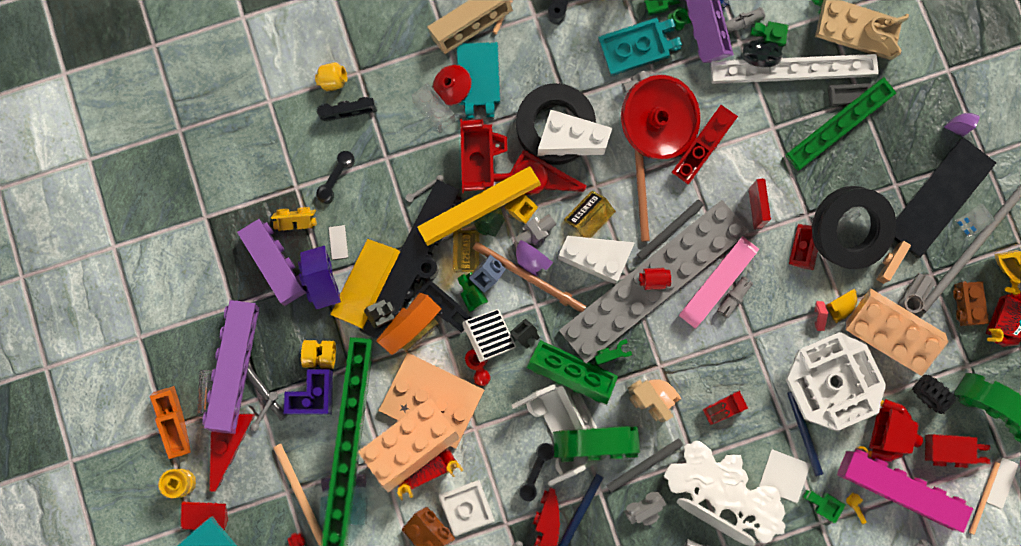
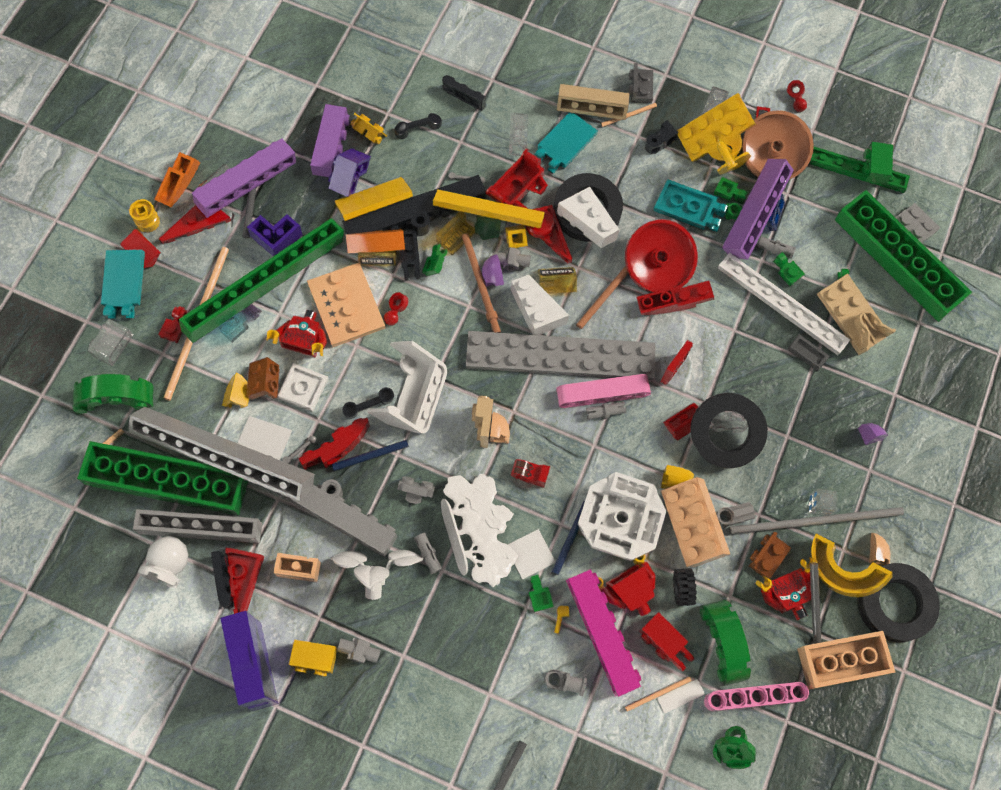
camera: 35 degrees right, 10 degrees down
light grey hinge [250,392,278,431] -> none
yellow wheel [301,340,336,369] -> none
yellow head [315,62,348,91] -> none
white sticker [329,225,348,259] -> none
light nougat brick [358,398,460,493] -> none
pearl dark grey tile [364,300,395,329] -> none
red dish [433,65,472,105] -> none
tile [462,309,516,362] -> none
sand blue brick [469,255,506,293] -> none
pearl dark grey tile [510,319,540,348] -> none
green plate [527,340,618,405] -> none
green brick [553,426,641,462] -> none
green plate [593,339,632,366] -> none
dark grey bar [606,438,683,492] -> none
dark grey bar [636,199,704,260] -> none
red brick [639,268,671,290] -> none
black wheel [742,40,782,67] -> none
green tile [785,77,897,171] -> none
coral tile [814,301,828,331] -> none
light nougat plate [876,241,911,284] -> none
black tile [894,137,996,258] -> none

